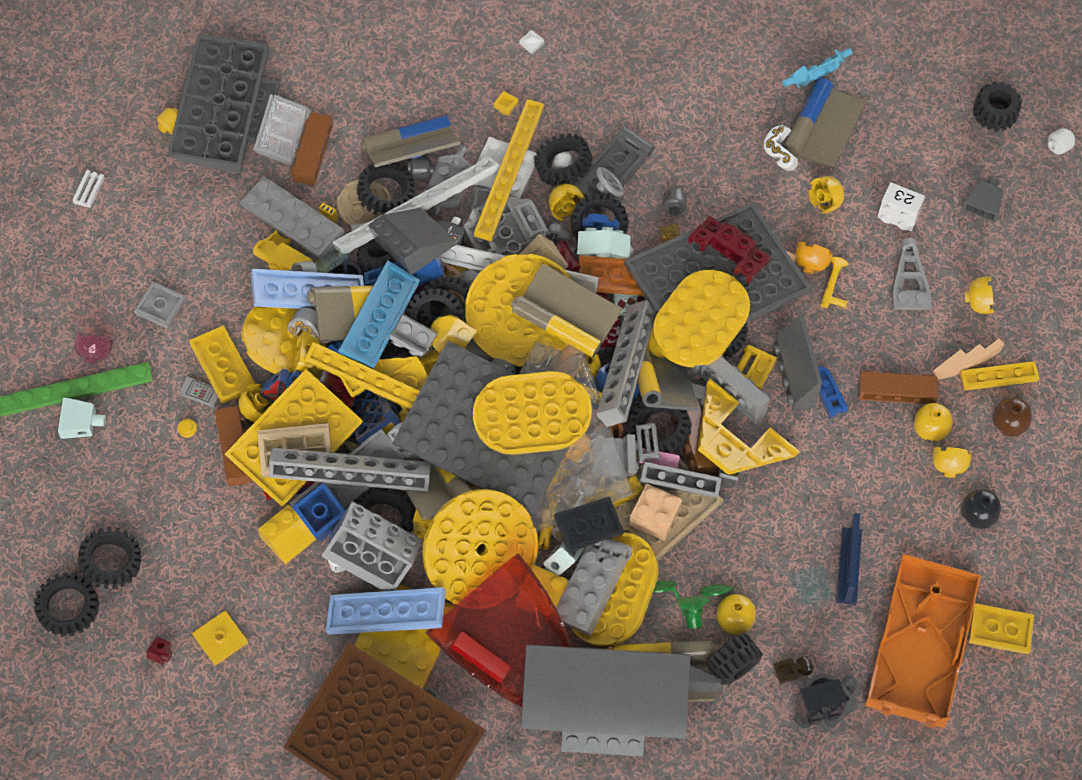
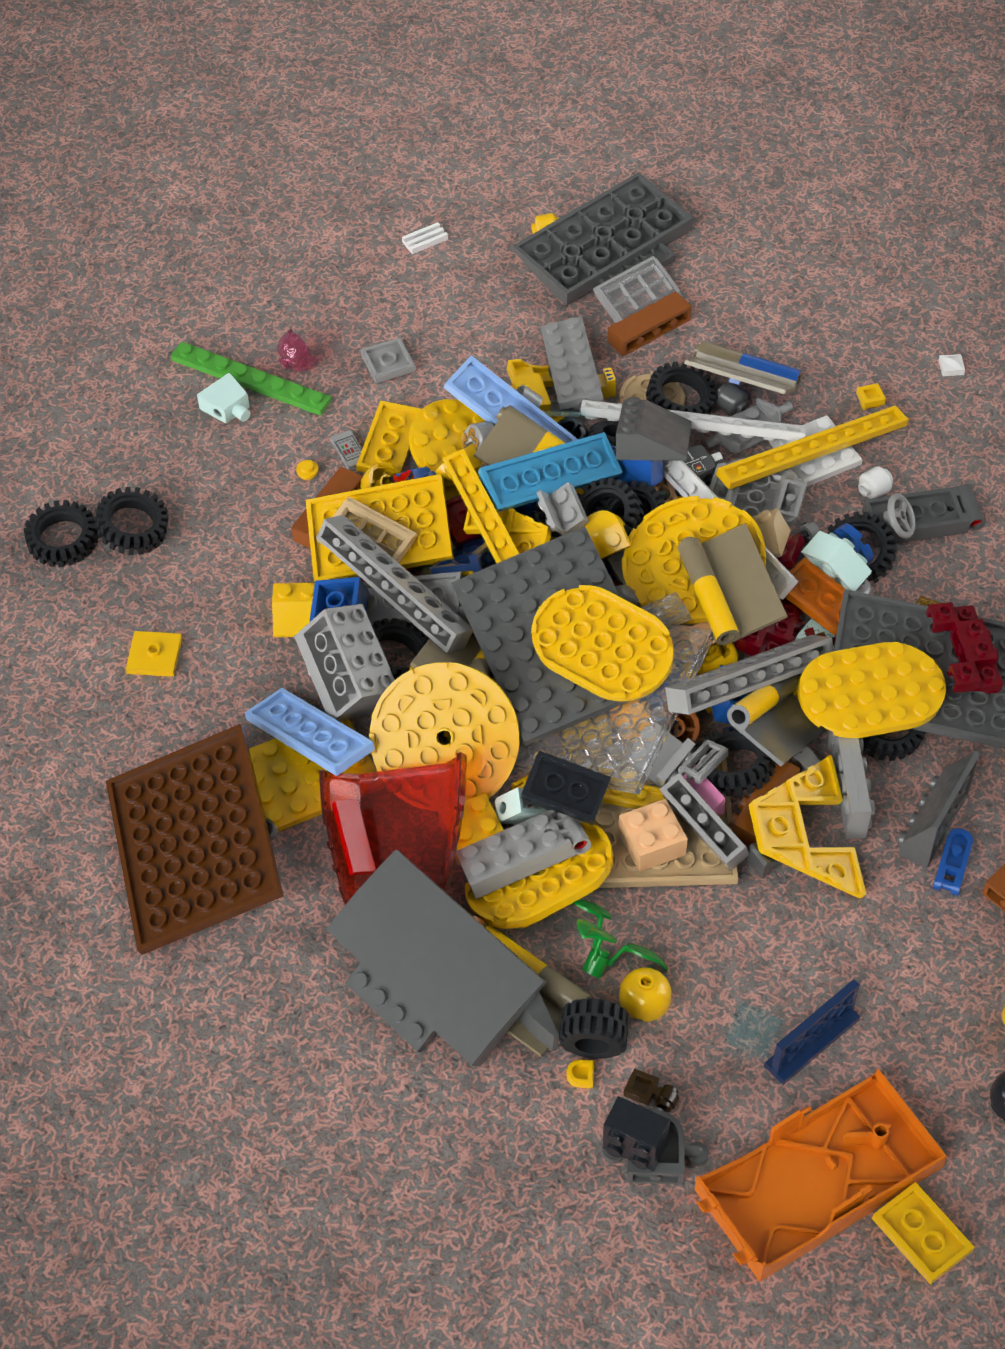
camera: 45 degrees right, 10 degrees down
dark red plate [147,636,173,665] -> none
black tyre [534,133,593,186] -> none
yellow cylinder [548,184,585,221] -> none
dark grey head [663,188,687,216] -> none
yellow plate [737,345,777,390] -> none
none -> yellow tile [566,1059,594,1088]

